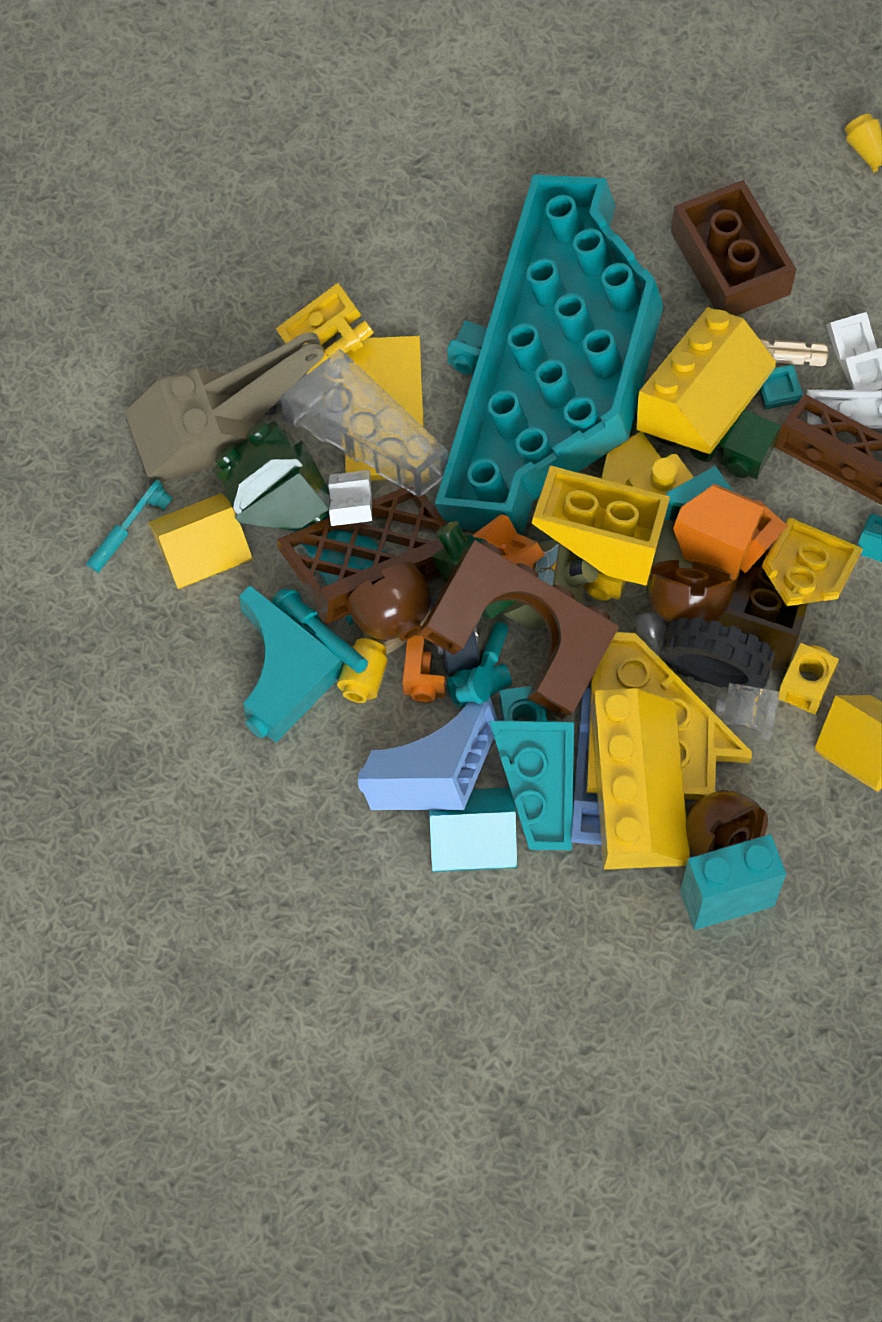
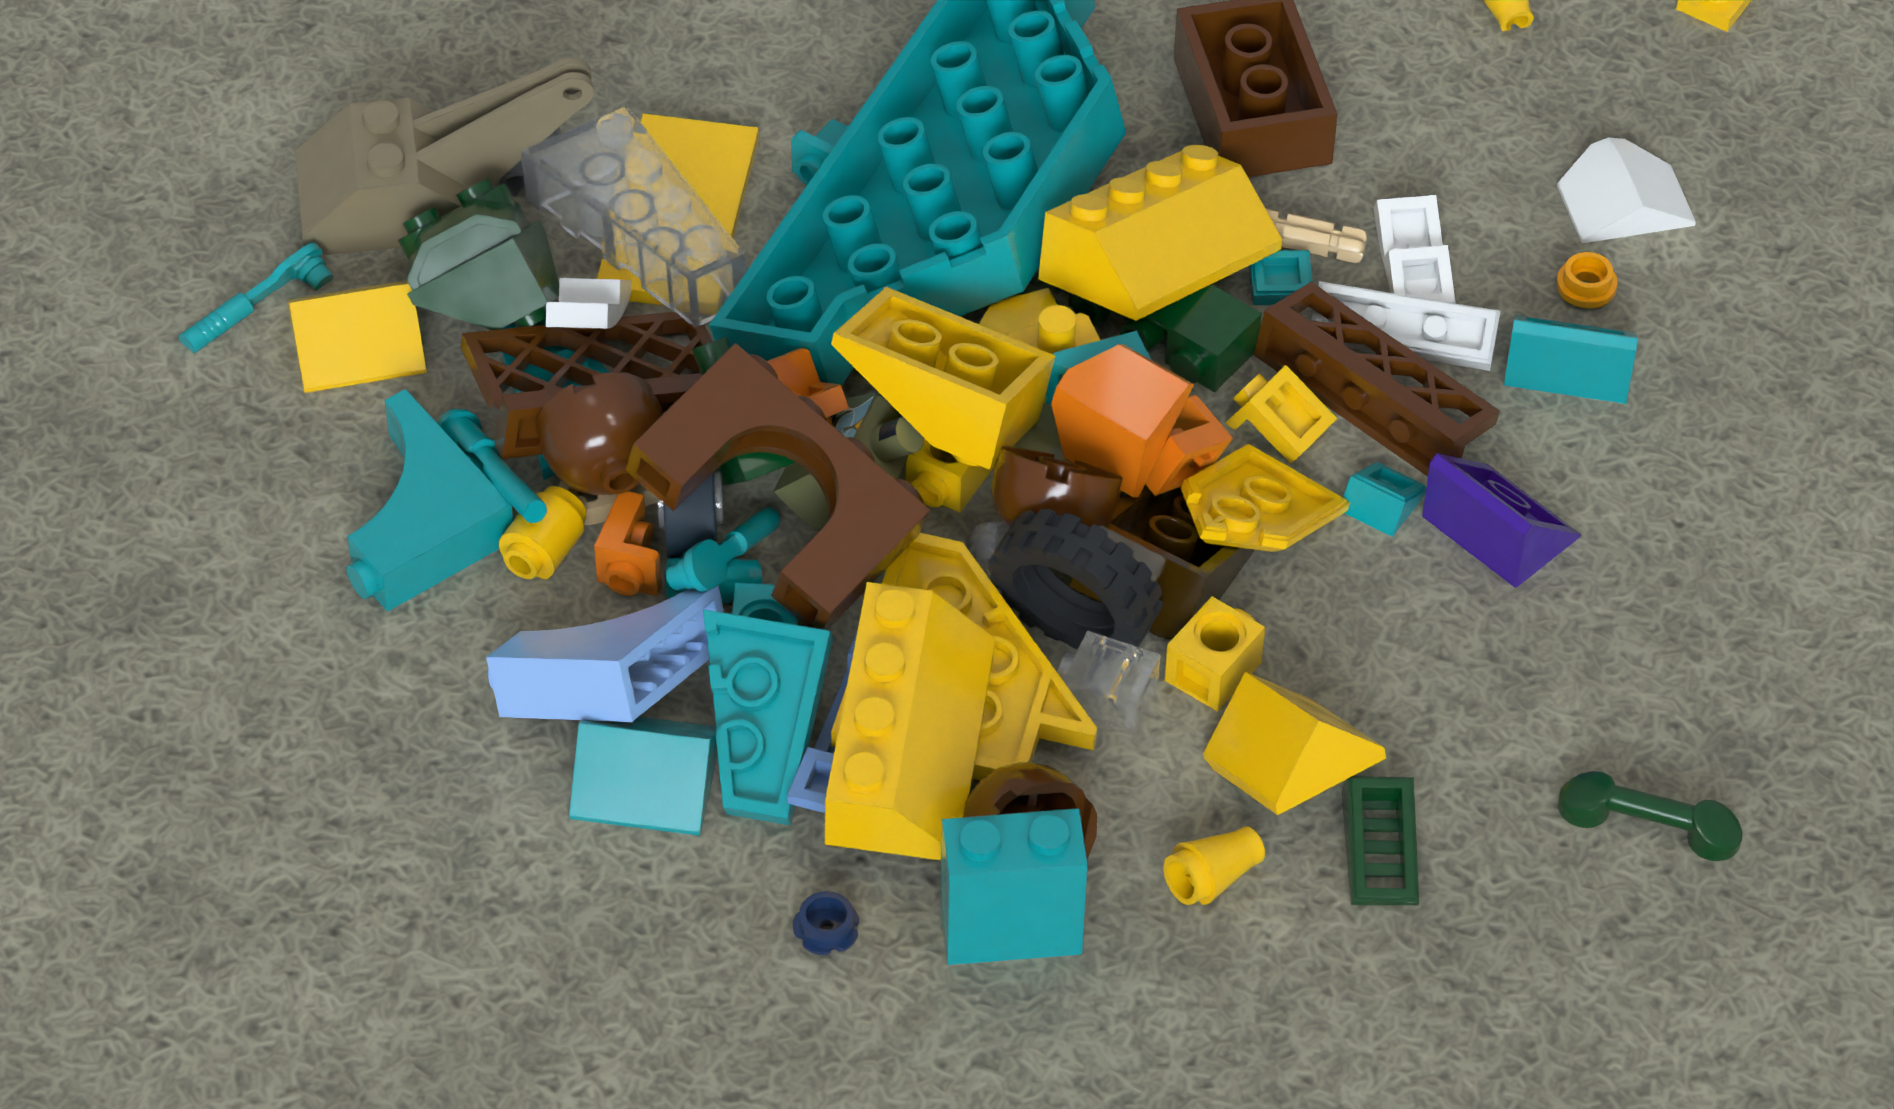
camera: 10 degrees right, 15 degrees down
yellow plate [276,283,374,379] -> none
none -> dark blue plate [793,891,859,955]
none -> yellow cone [1163,826,1265,905]
none -> yellow bracket [1225,365,1337,464]

